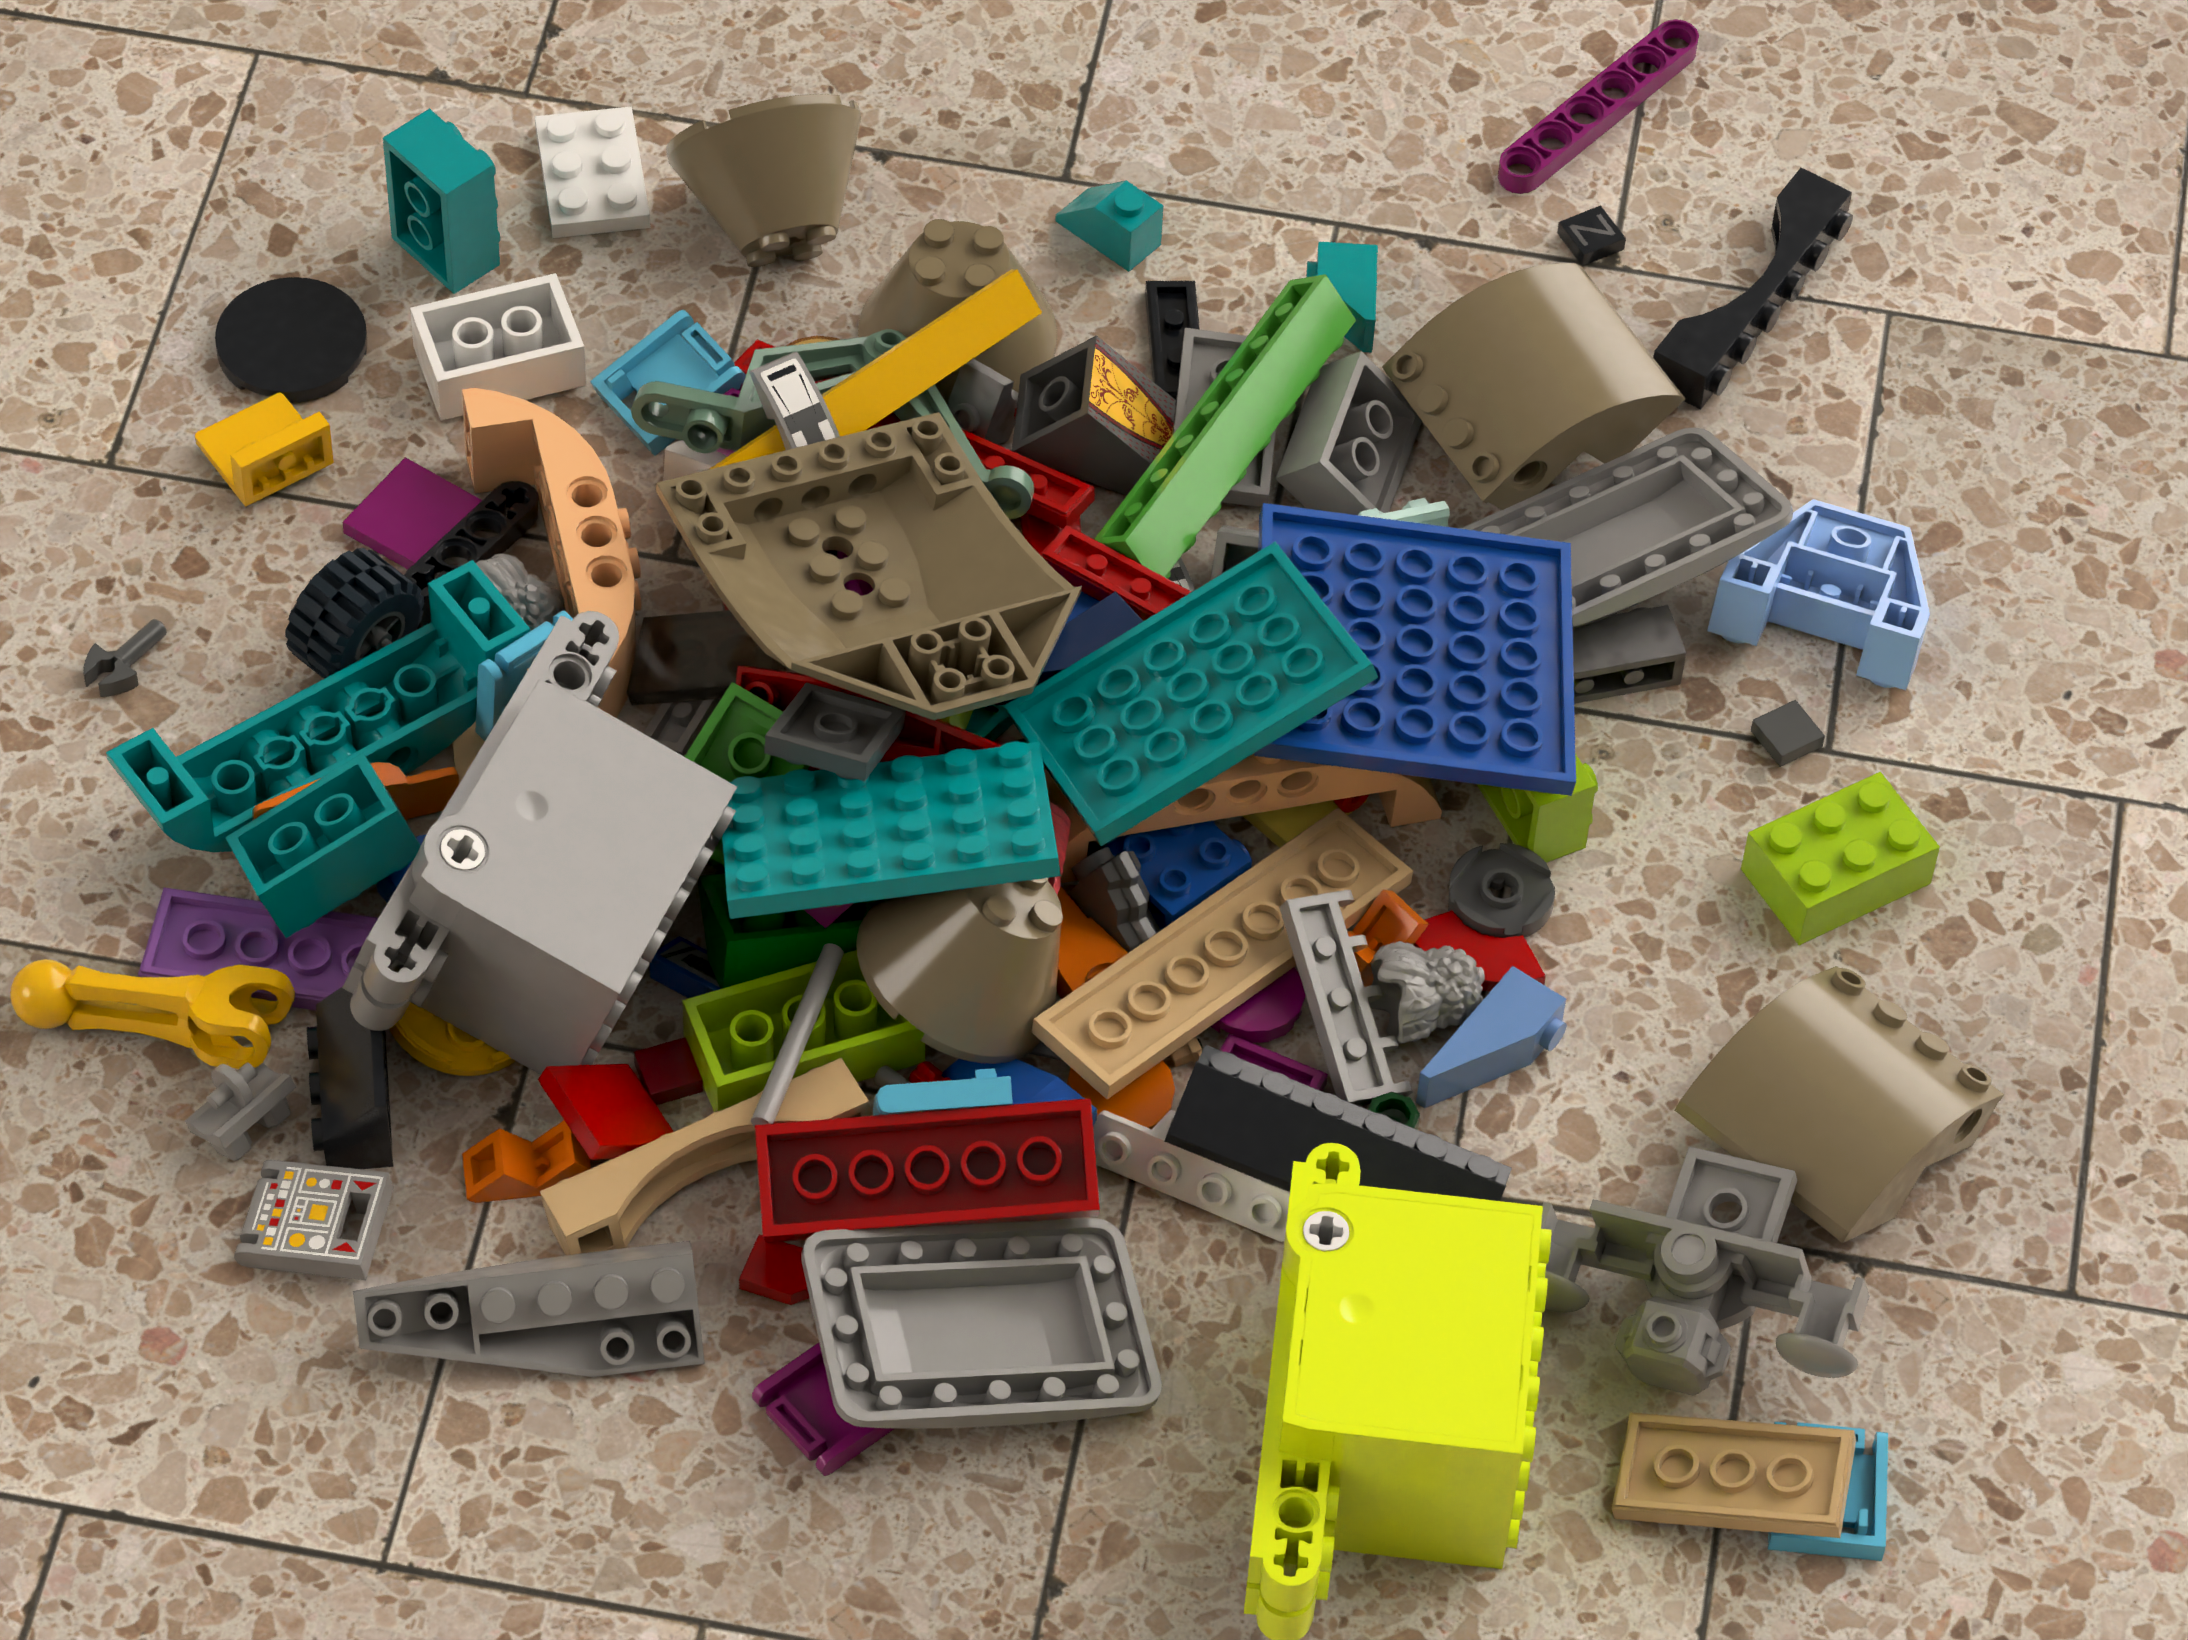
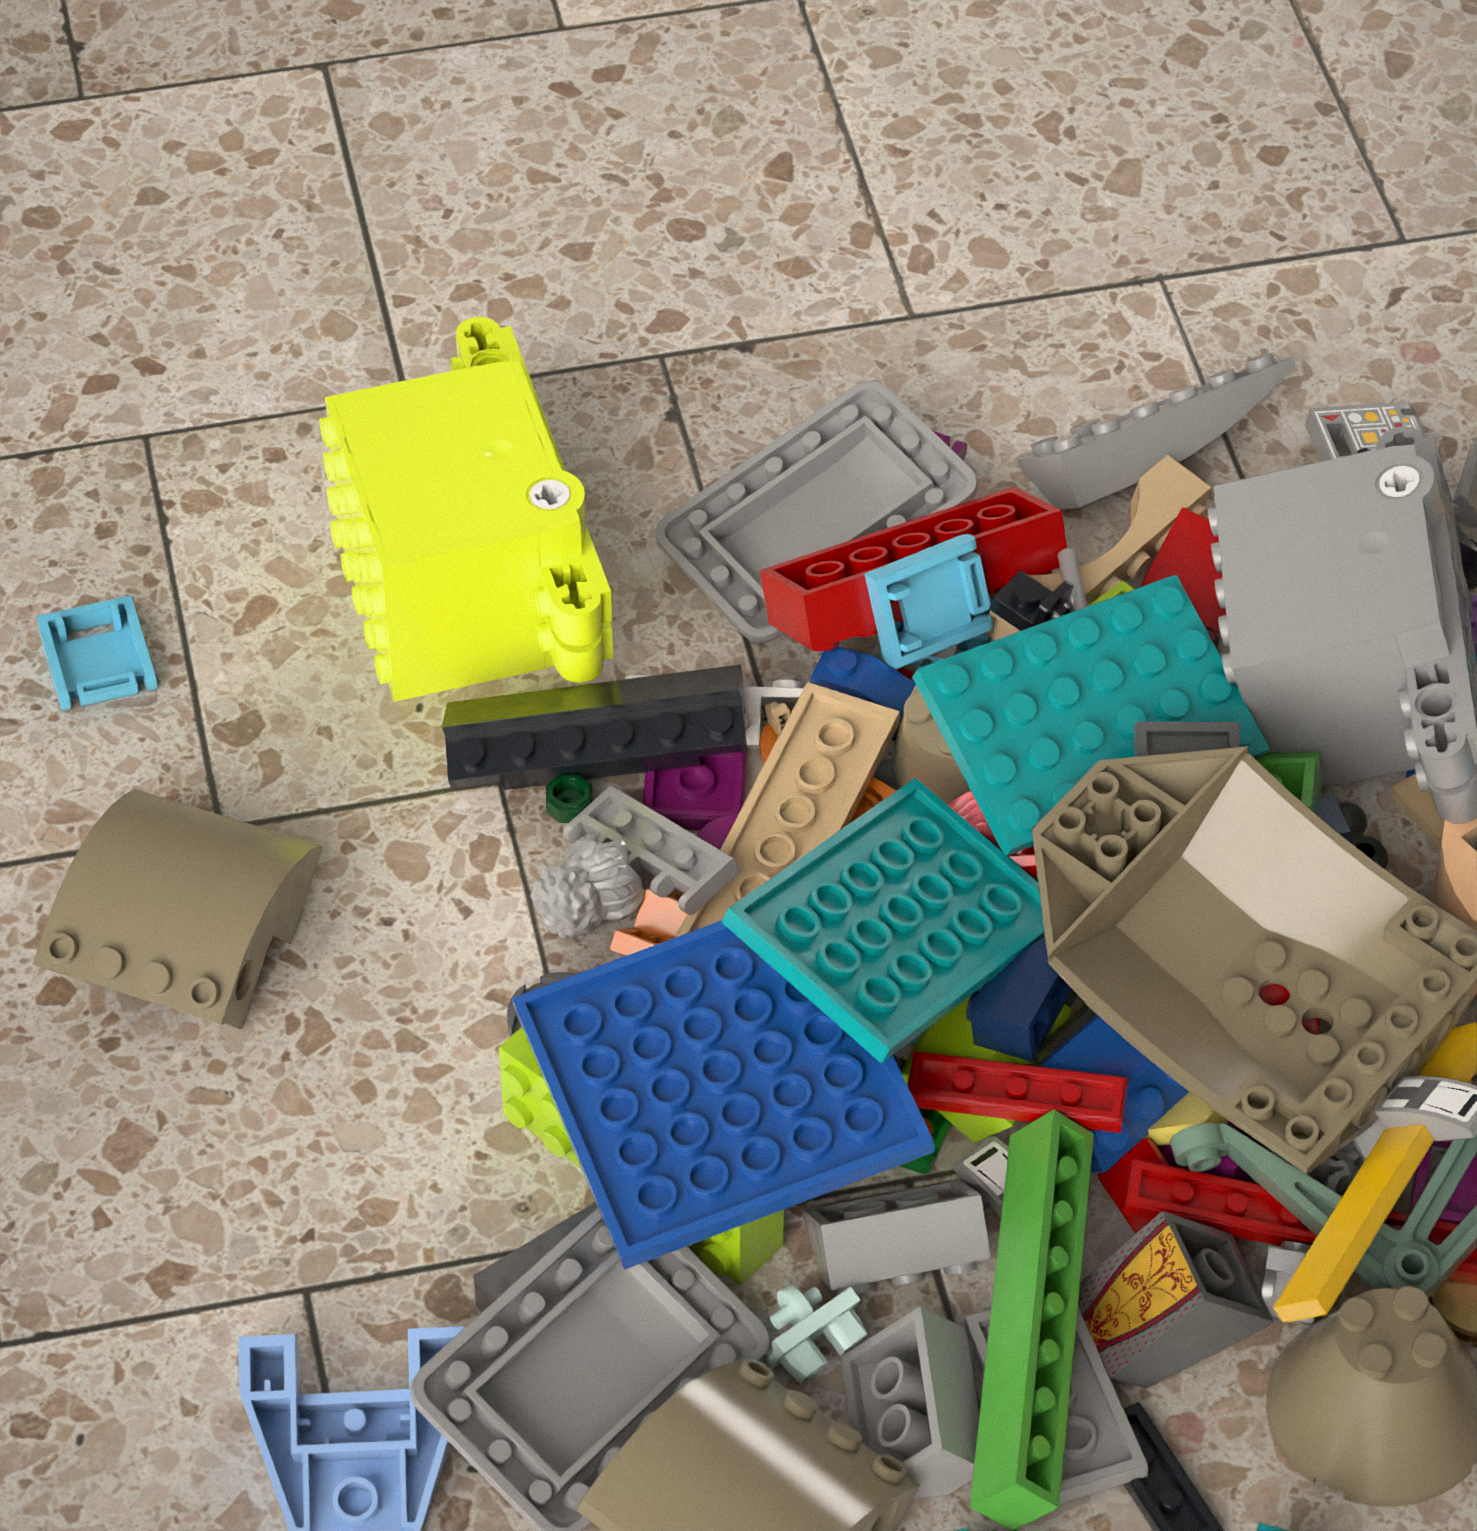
camera: 160 degrees right, 5 degrees down
red tile [1414,910,1546,992] -> none
medium blue slope [1416,966,1567,1108] -> none
light grey piece [1541,1146,1870,1396] -> none
tan tile [1612,1412,1856,1538] -> none
lime brick [1741,771,1940,945] -> none
dark grey tile [1751,700,1825,767] -> none
none -> tan piece [764,701,791,738]
none -> black bracket [989,570,1074,631]

